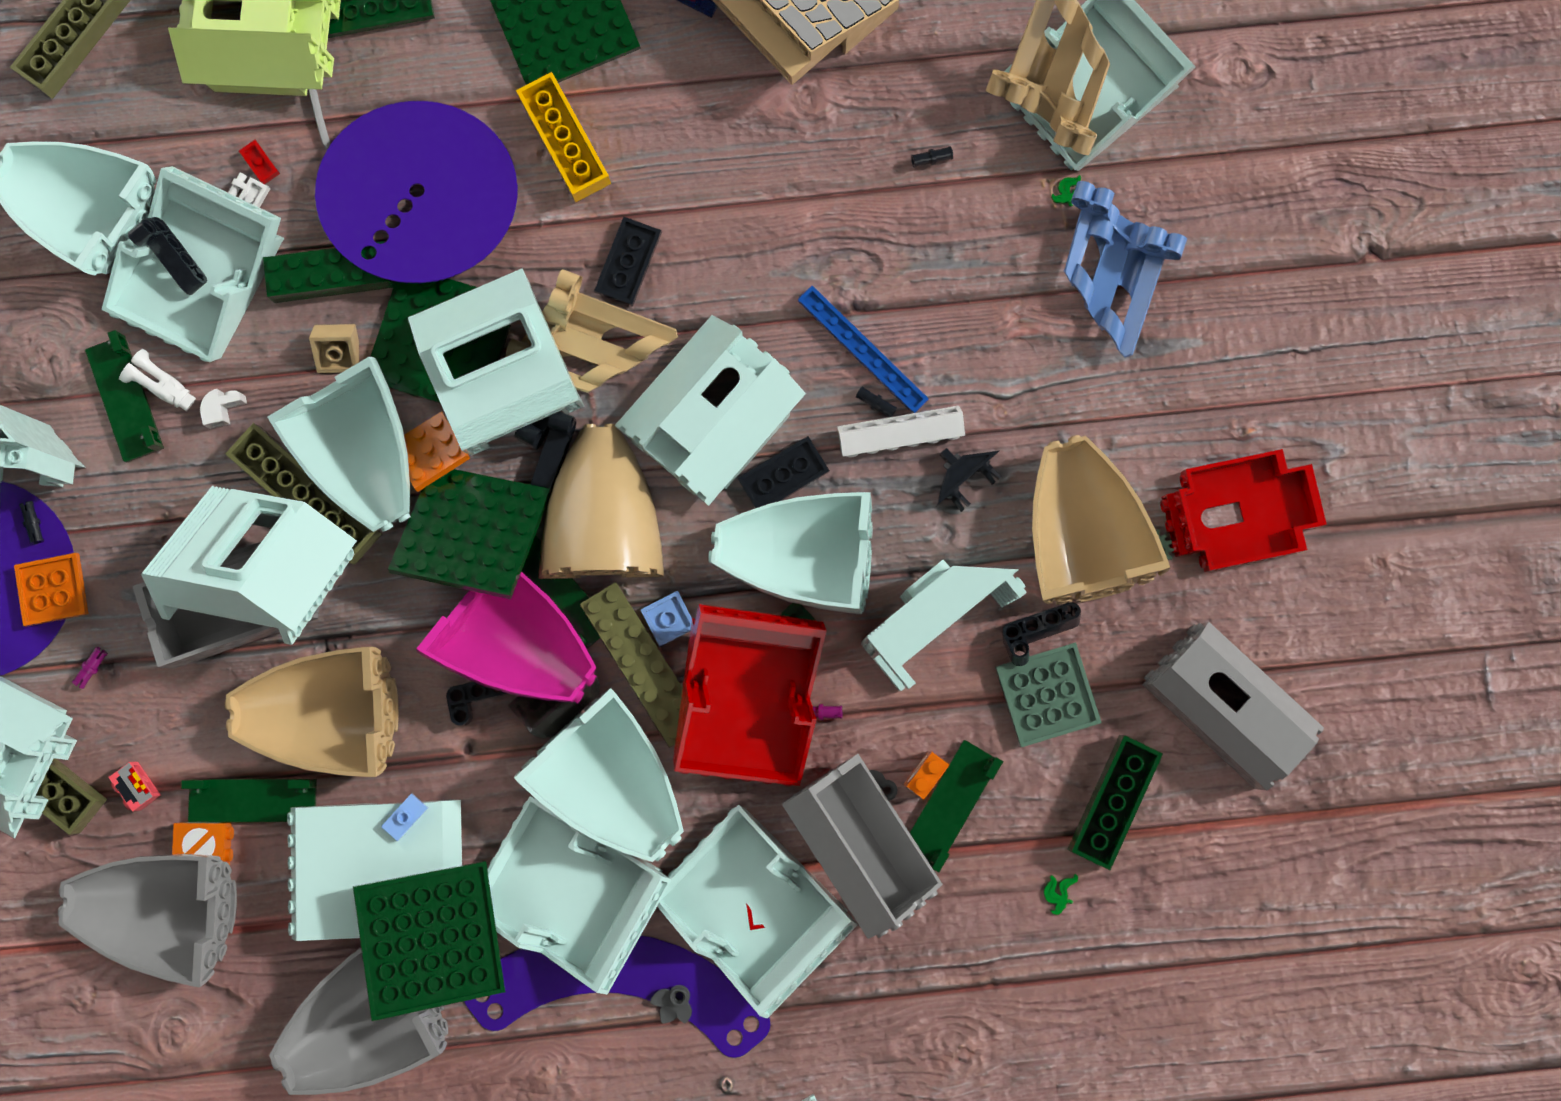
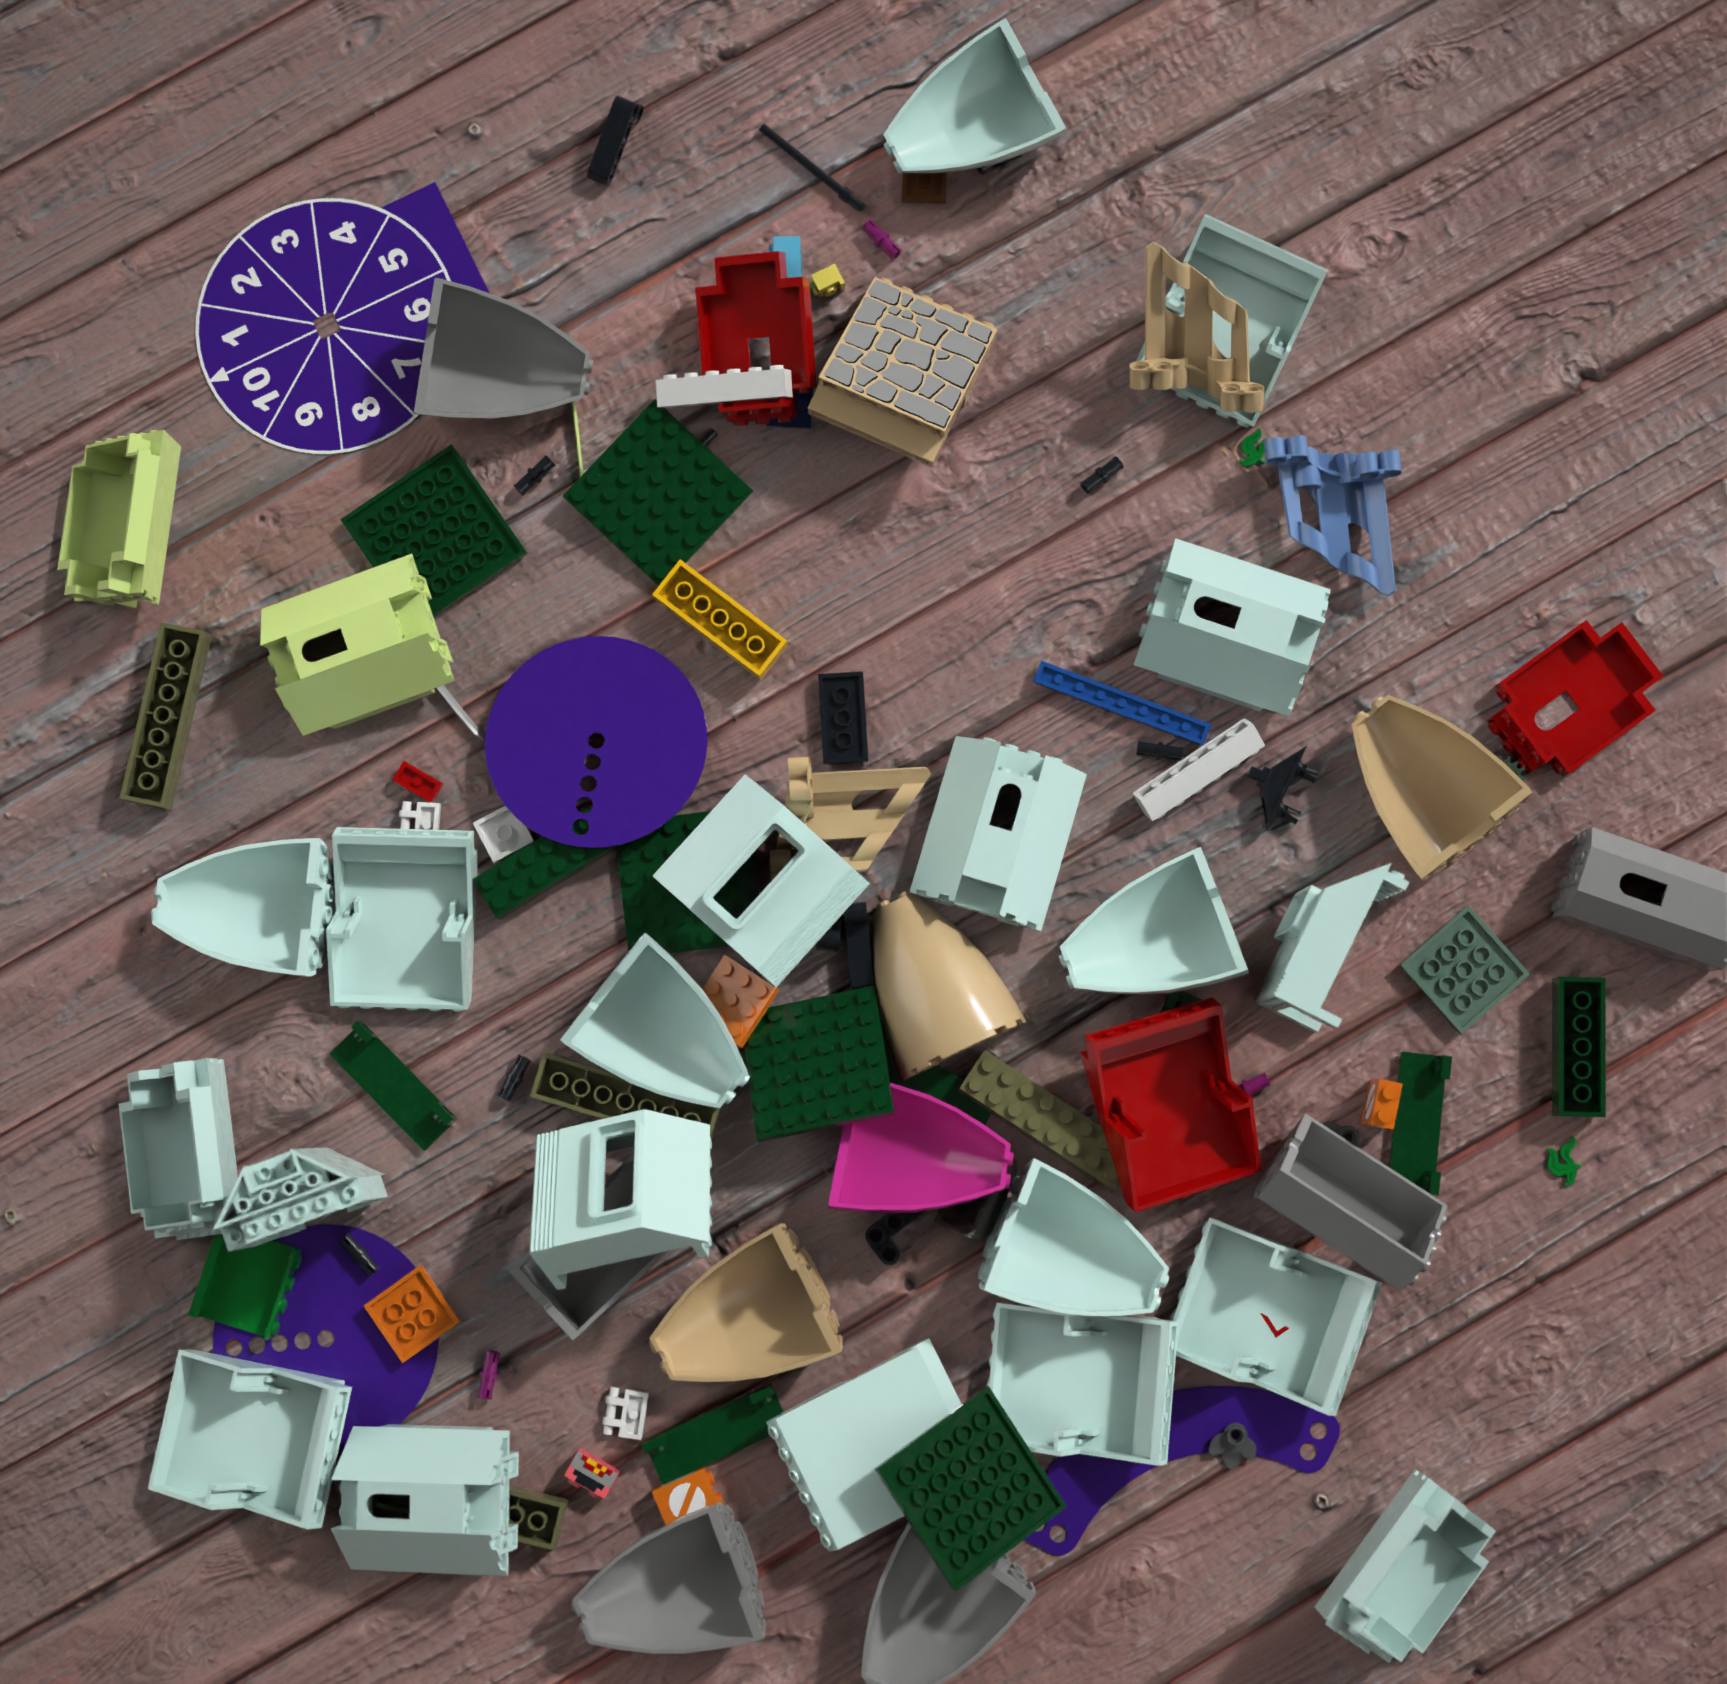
camera: 20 degrees left, 0 degrees up
white piece [119,349,196,411] -> none
black beam [128,217,207,295] -> none
white brick [200,389,247,429] -> none
tan slope [309,324,359,373] -> none
light blue plate [381,793,428,841] -> none
light blue plate [641,591,692,647] -> none
black plate [738,436,830,508] -> none
black beam [1002,602,1081,666] -> none
none -> white plate [473,806,534,864]
none -> black pin [497,1054,531,1102]
none -> white plate [602,1386,649,1440]
none -> light aqua panel [1134,538,1331,716]

